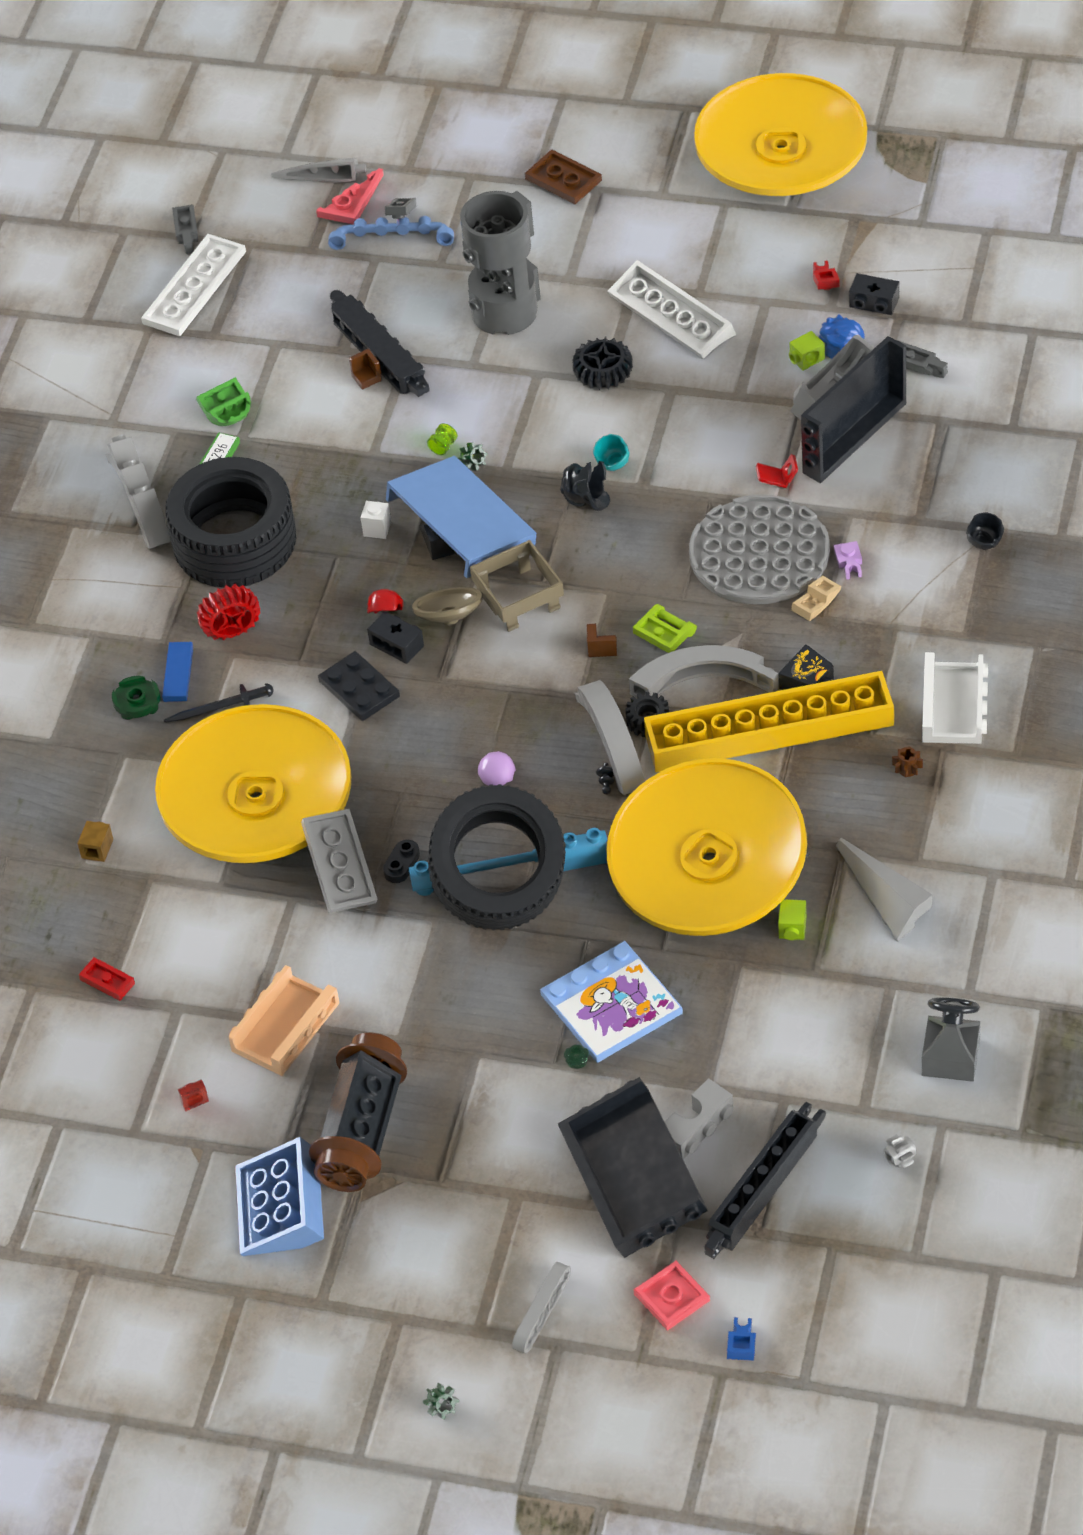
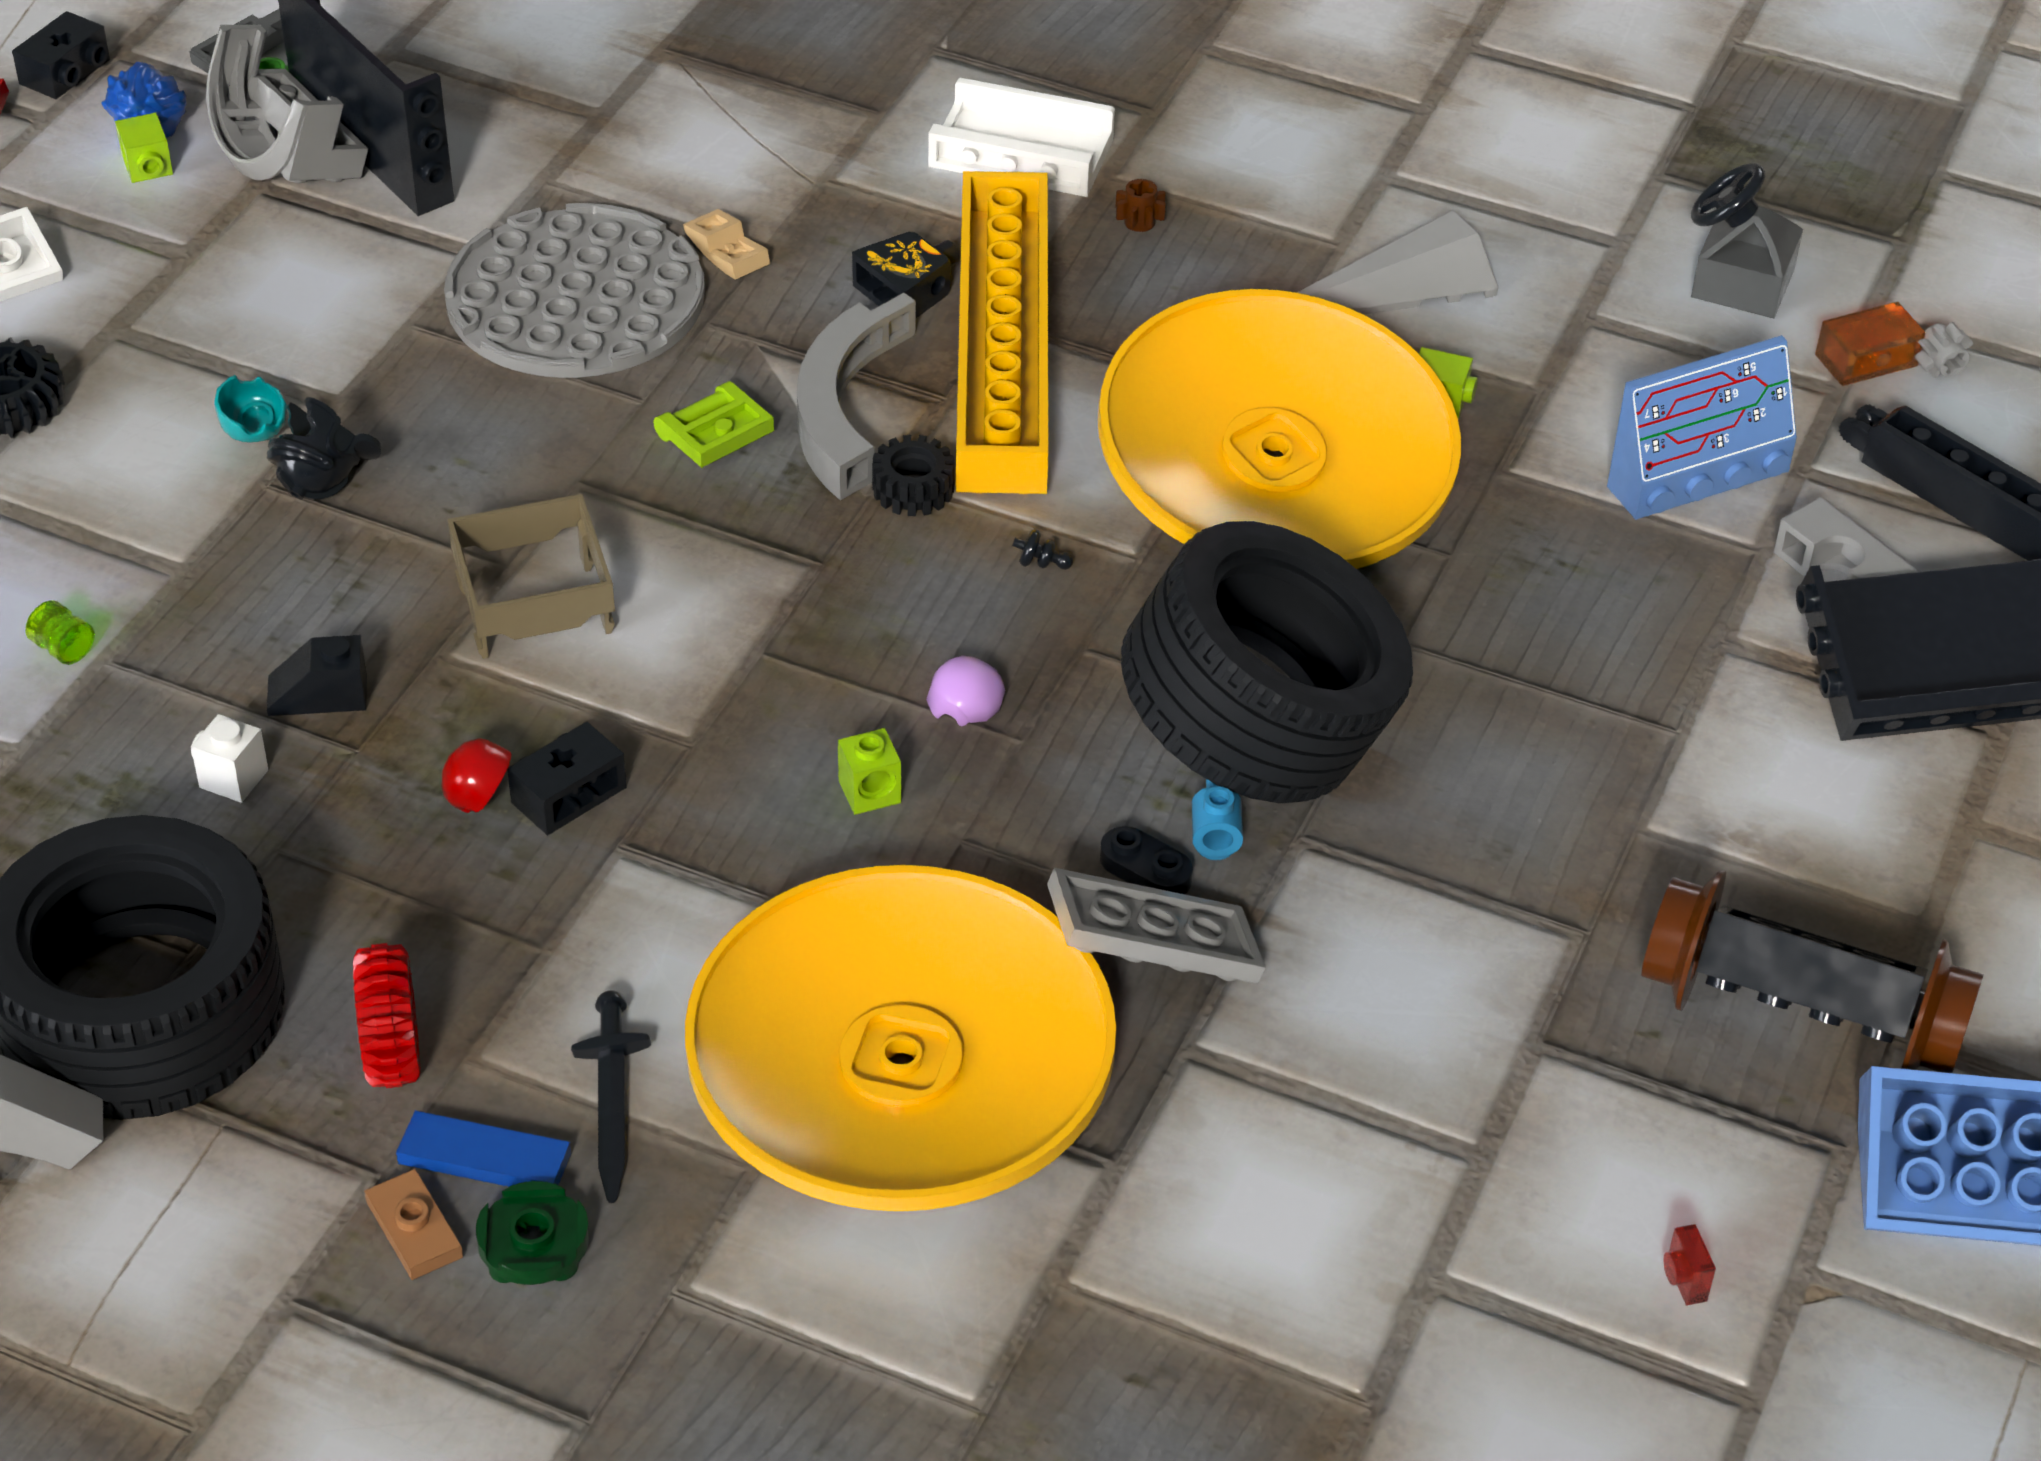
camera: 85 degrees left, 5 degrees down
pearl gold brick [77,821,113,862] -> none
red plate [79,957,135,1001] -> none
light nougat panel [229,965,339,1076] -> none
black plate [318,651,400,722] -> none
medium blue panel [386,456,537,578] -> none
dark tan dish [412,587,483,625] -> none
dark green gear [458,442,488,471] -> none
plate [540,941,683,1063] -> none
clear green plate [564,1044,589,1069] -> none
light grey arch [575,680,645,795] -> none
reddish brown panel [587,623,617,658] -> none
red bracket [756,454,798,488] -> none
lavender plate [834,541,862,580] -> none
black hair [966,512,1004,550] -> none
none -> medium nougat plate [364,1169,463,1280]
none -> lime brick [838,728,901,815]
none -> medium blue slope [1607,335,1797,520]
none -> clear orange brick [1815,302,1926,386]

